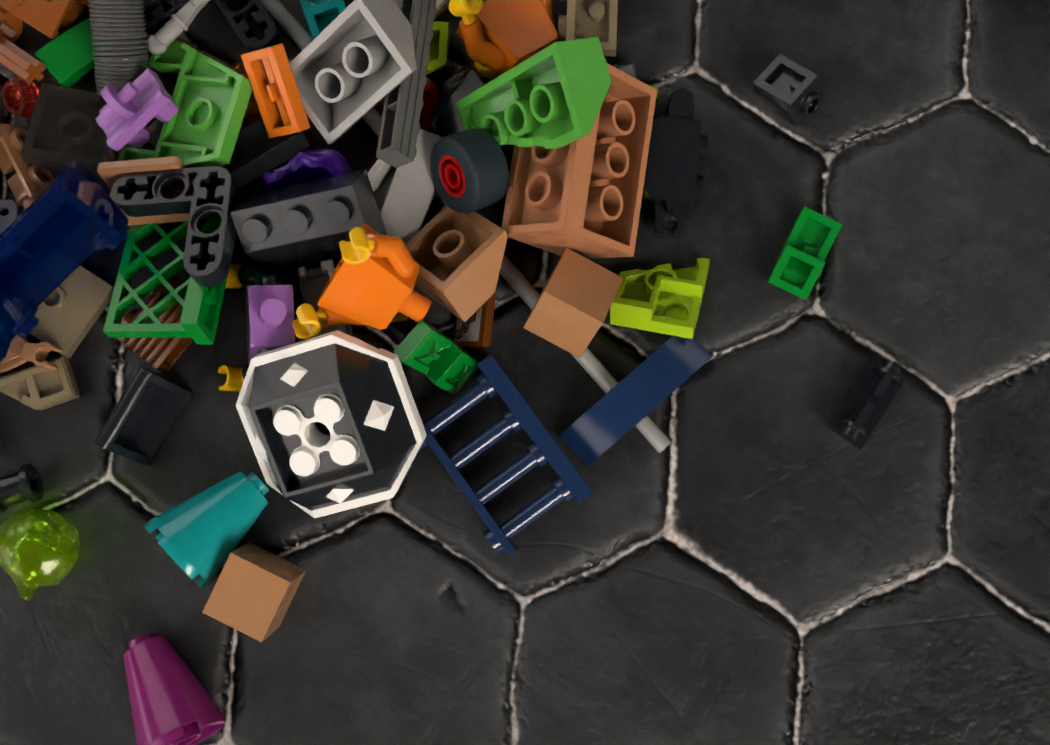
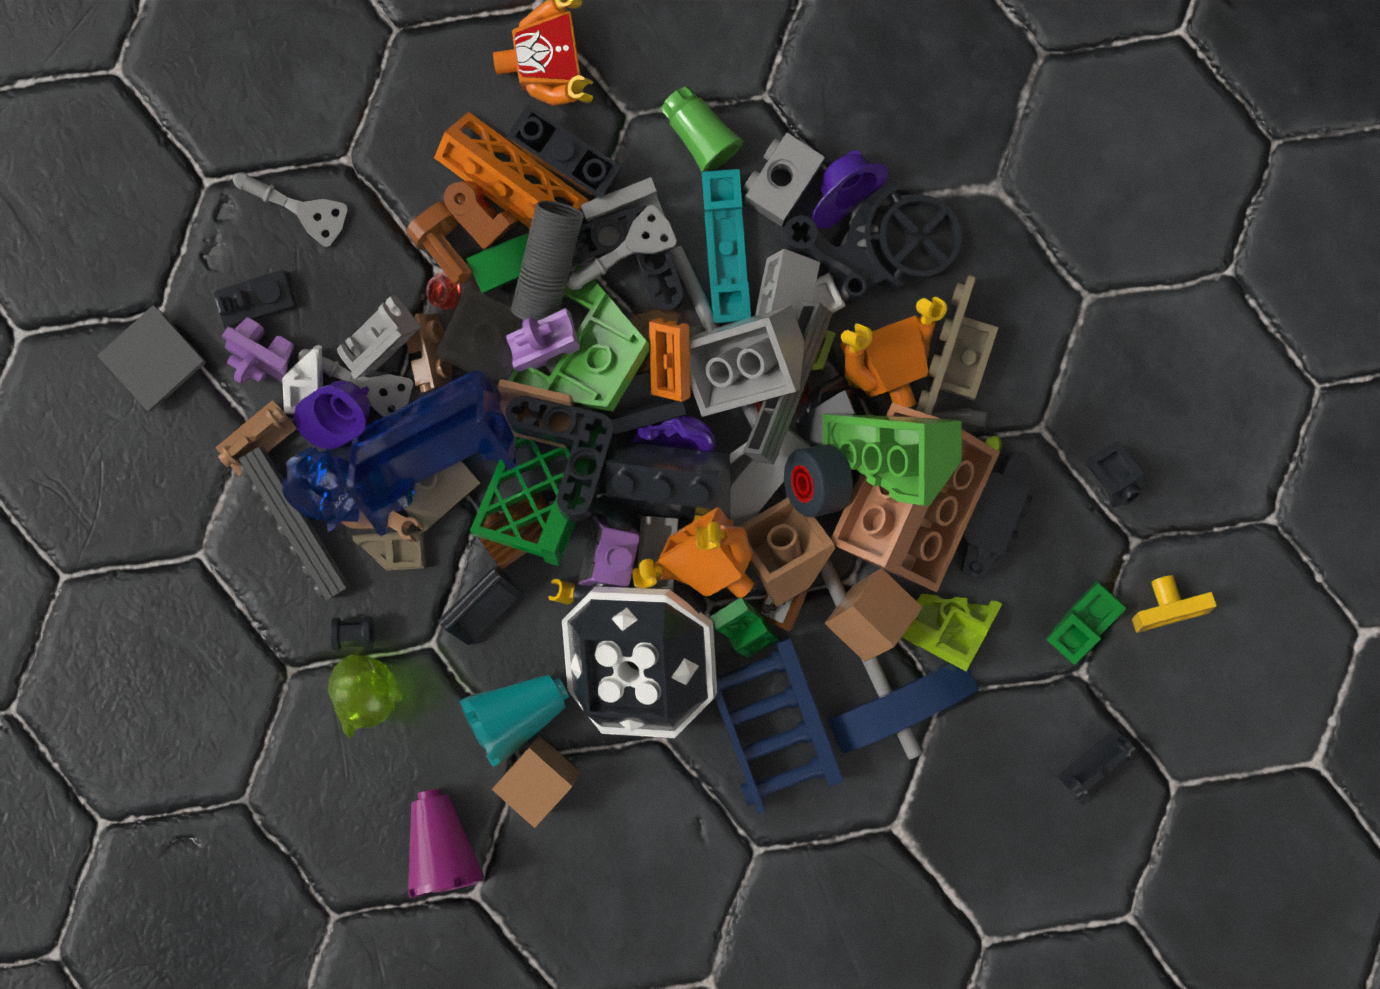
camera: 20 degrees right, 5 degrees up
none -> yellow tile [1132,575,1217,633]

